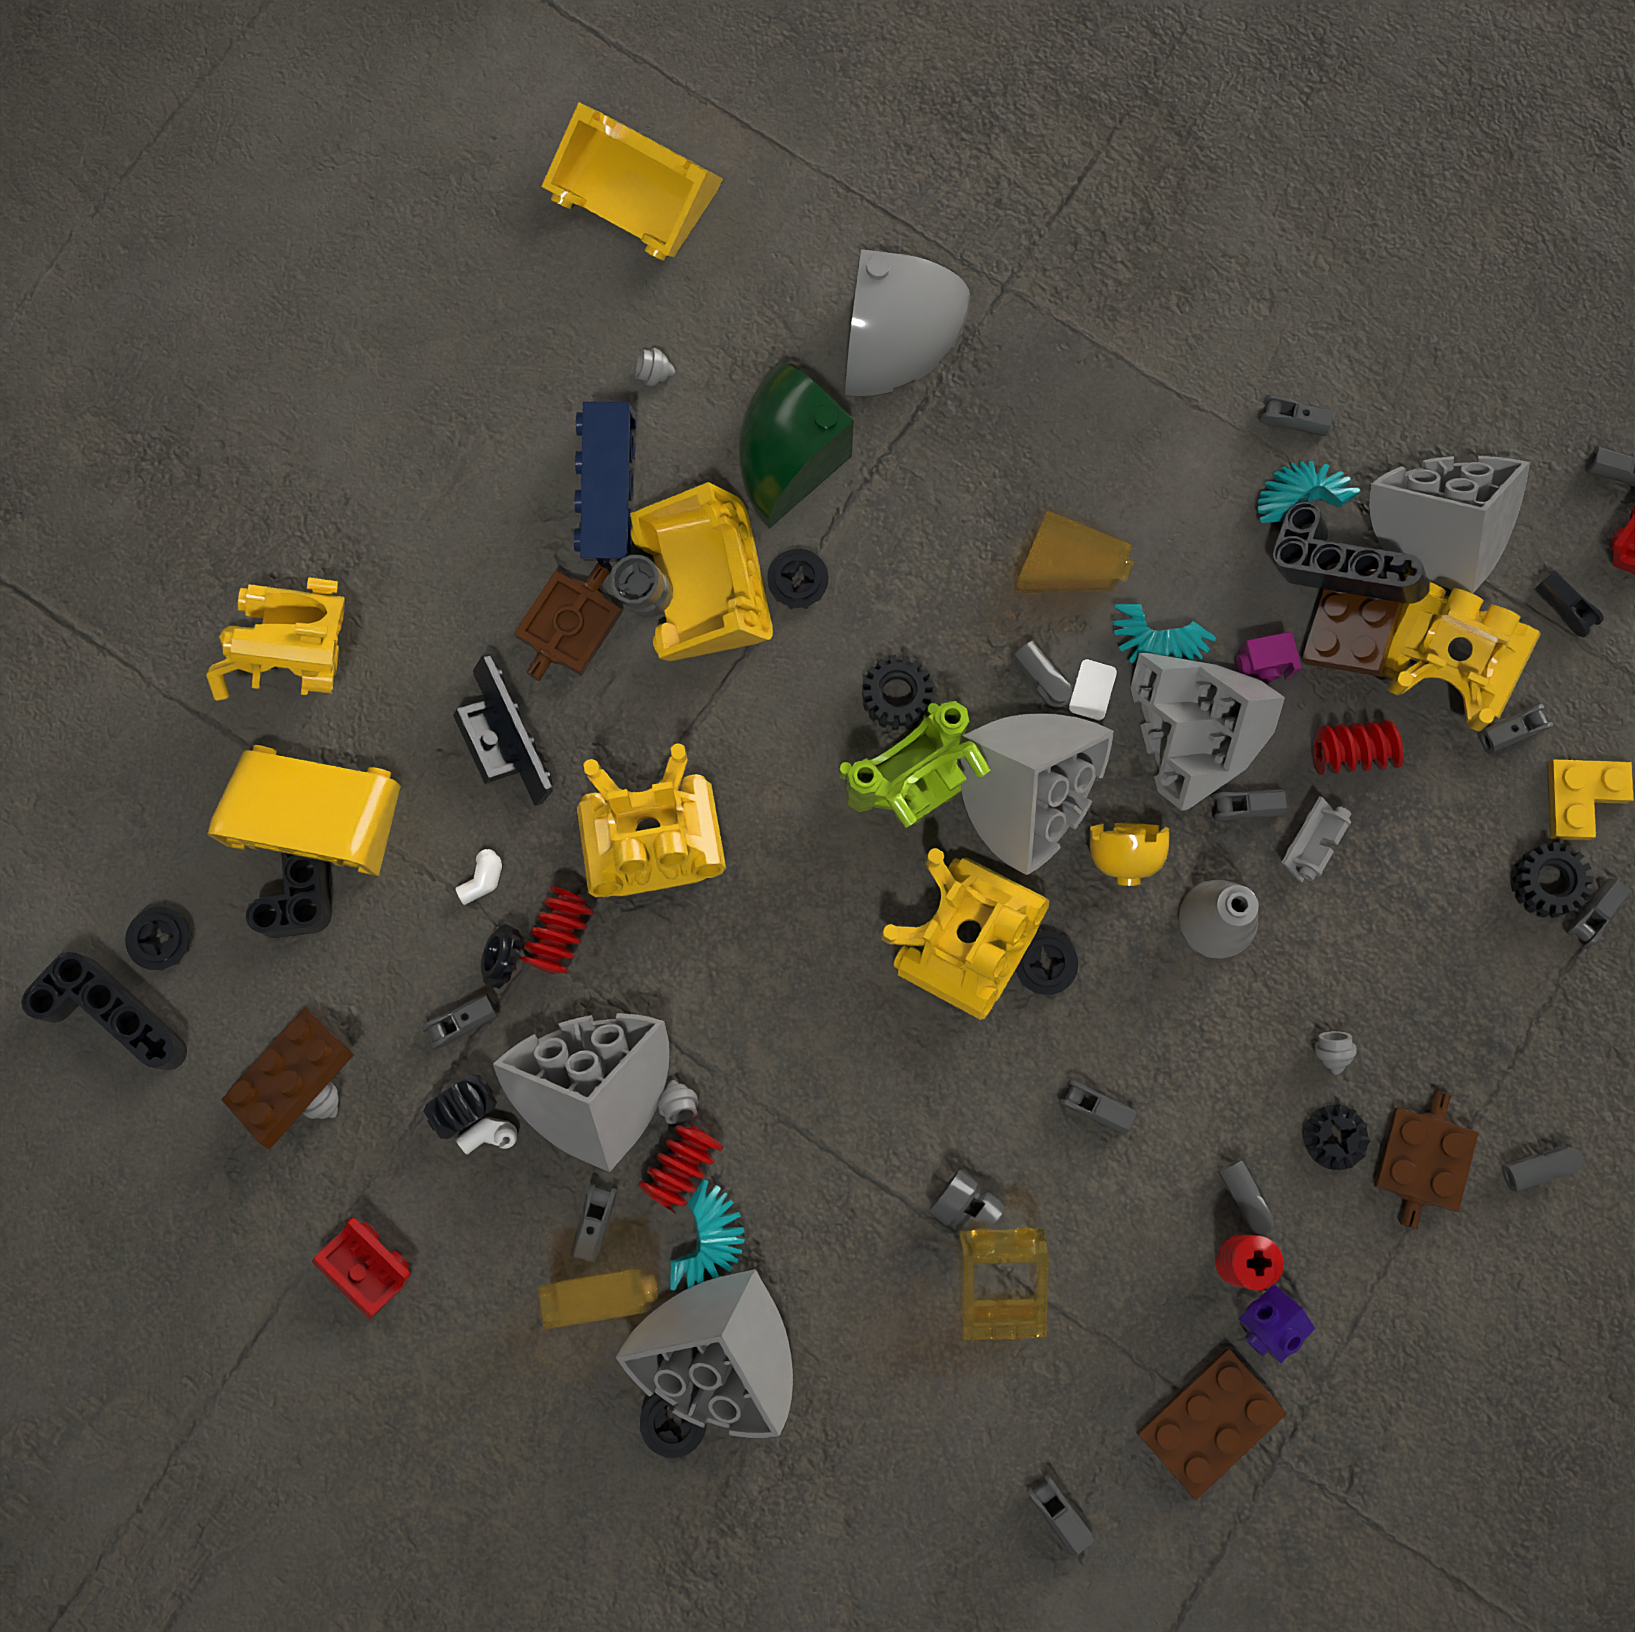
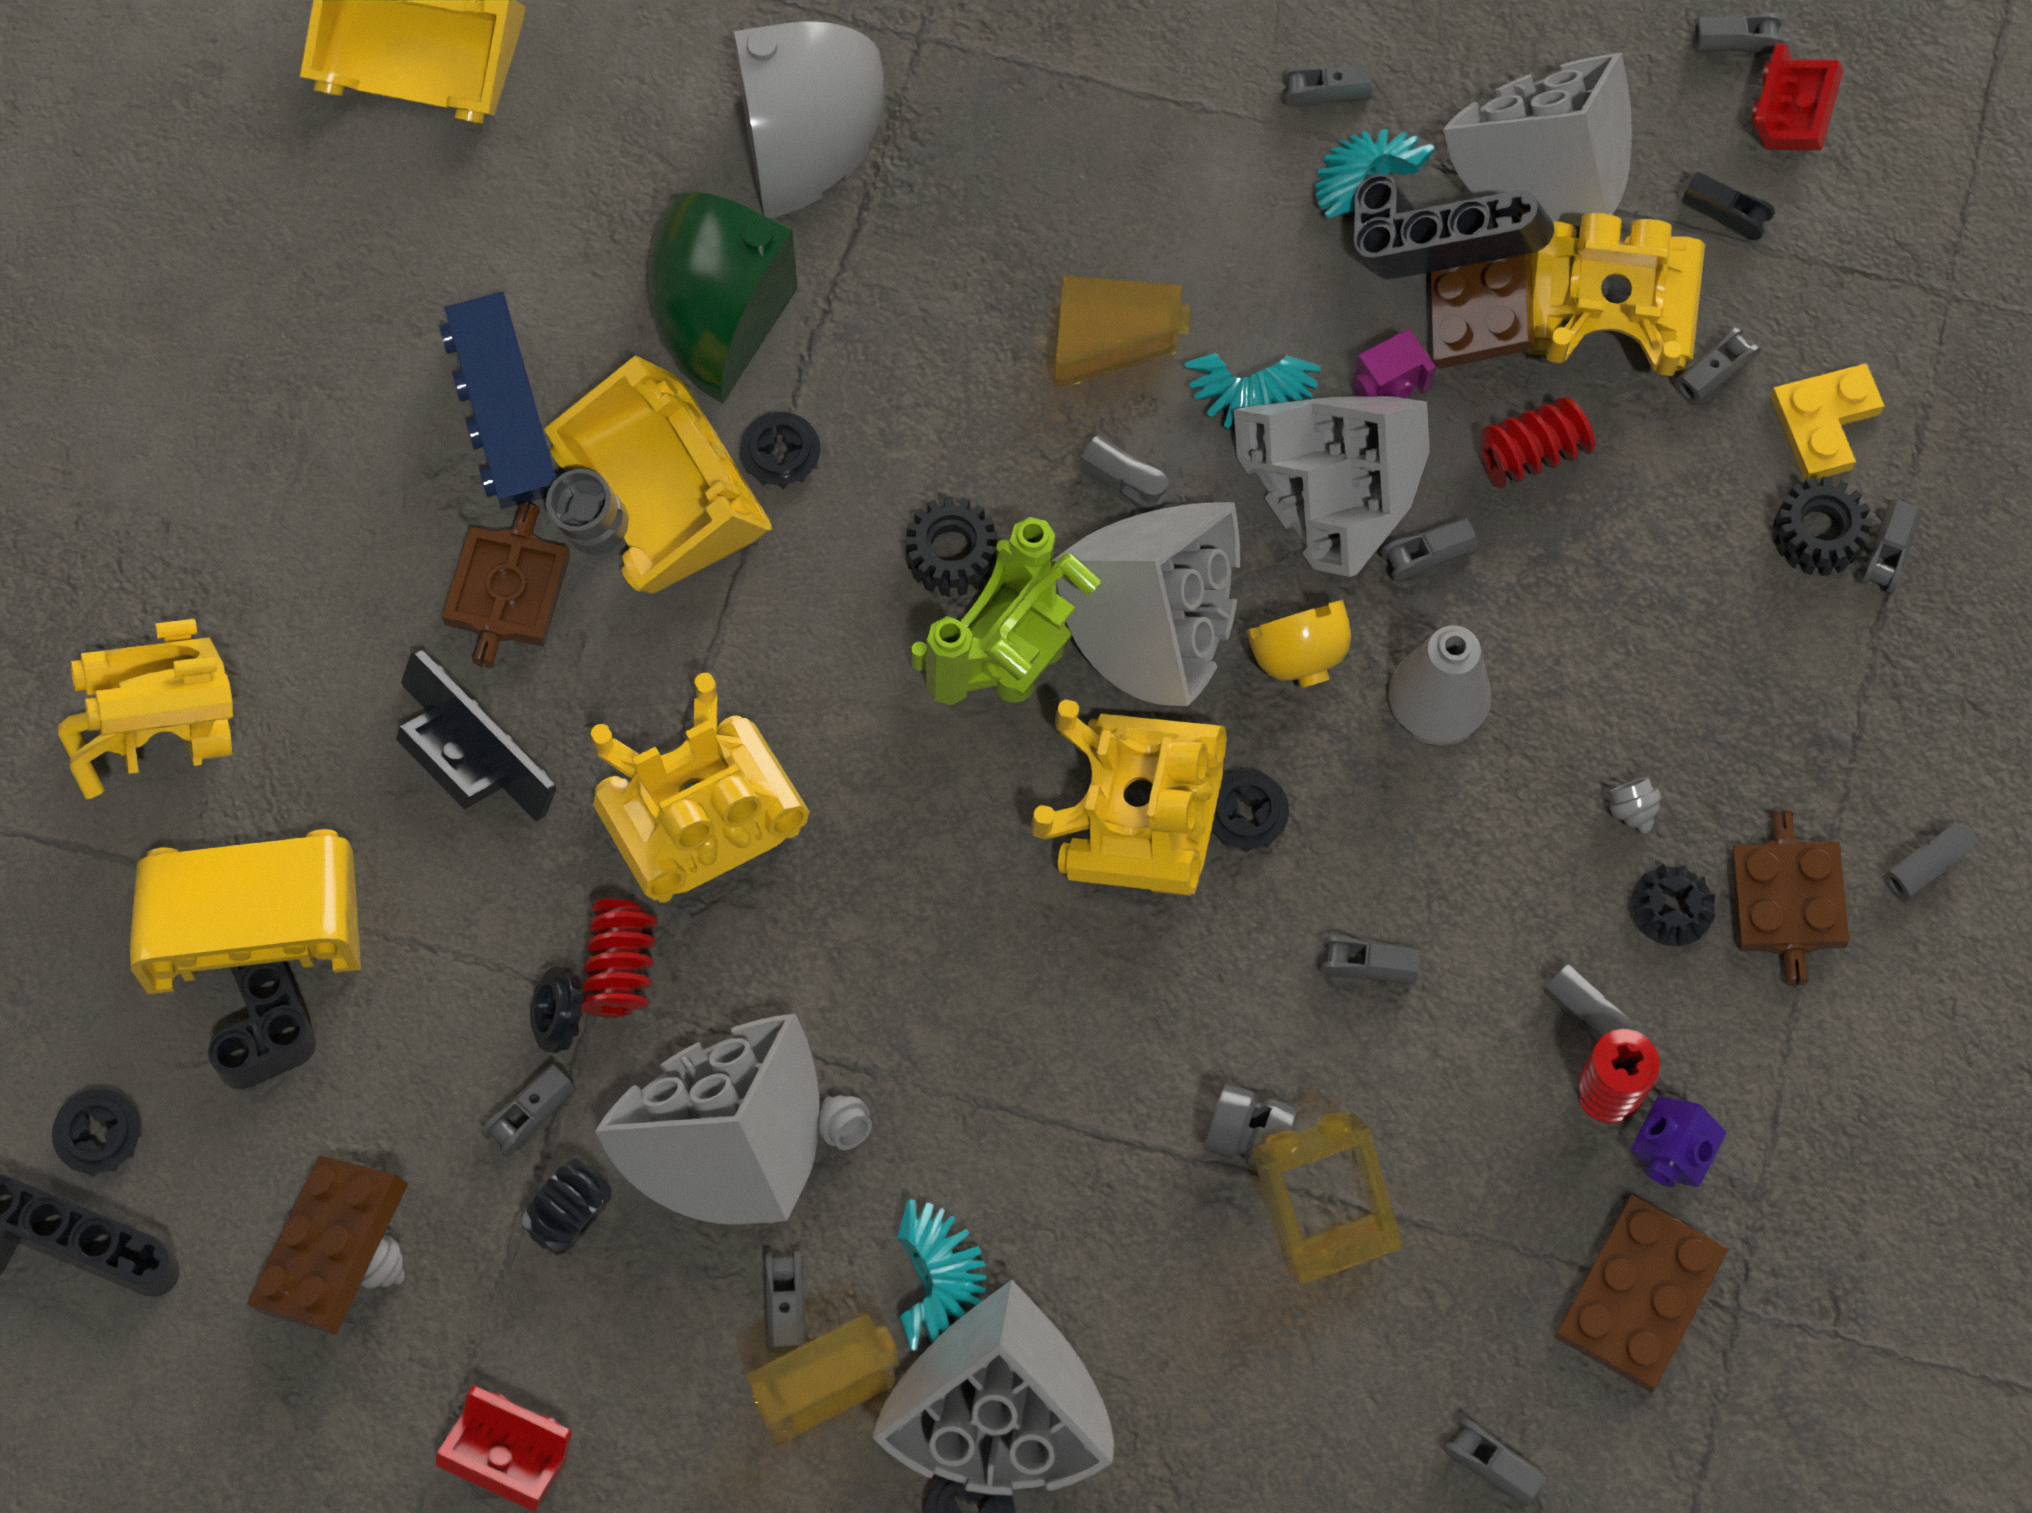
camera: 20 degrees left, 10 degrees down
white arm [455,849,502,905] -> none
white arm [455,1117,517,1155] -> none
light grey plate [635,348,675,387] -> none
red piece [638,1122,724,1214] -> none
white sticker [1069,659,1117,720] -> none
light grey hinge [1281,796,1351,883] -> none

